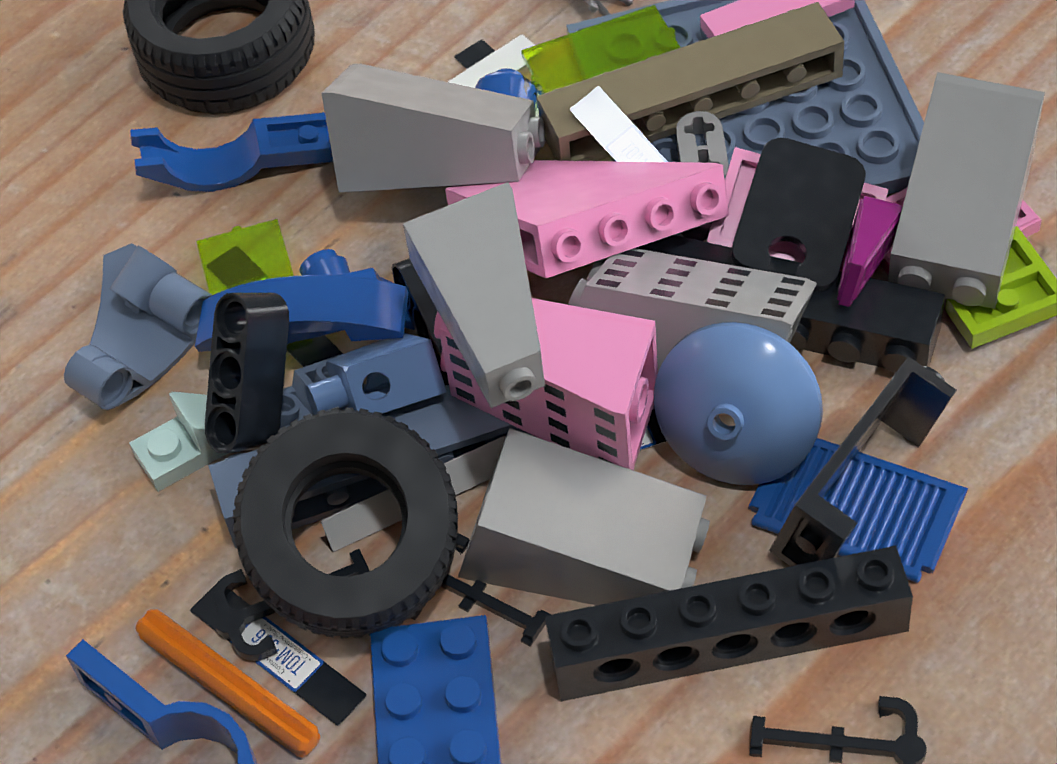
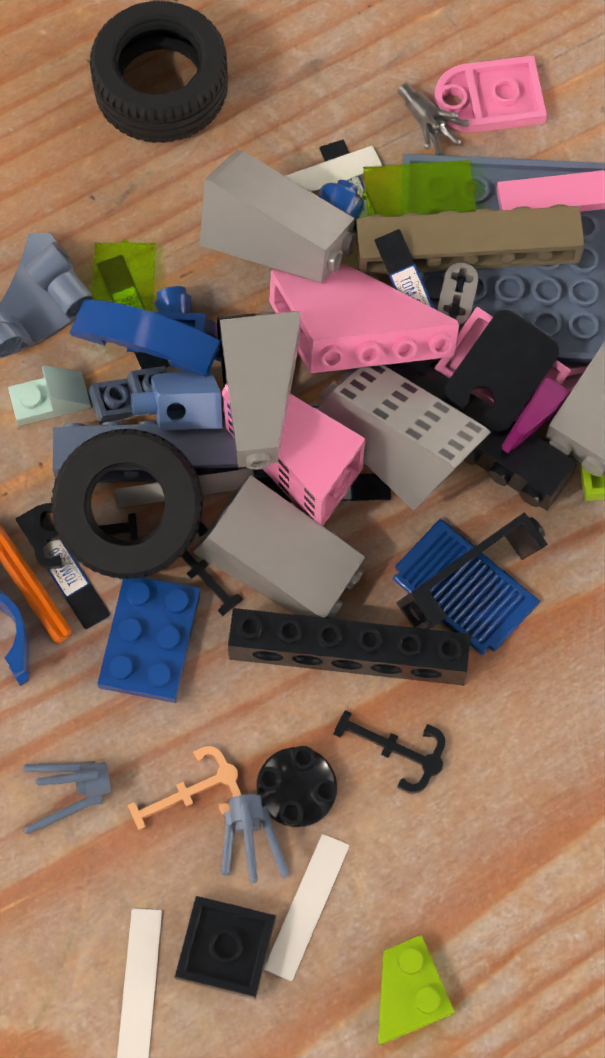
camera: 10 degrees right, 15 degrees up
blue piece [130,112,333,192] -> none
black beam [205,293,289,453] -> none
medium blue dish [654,322,823,485] -> none

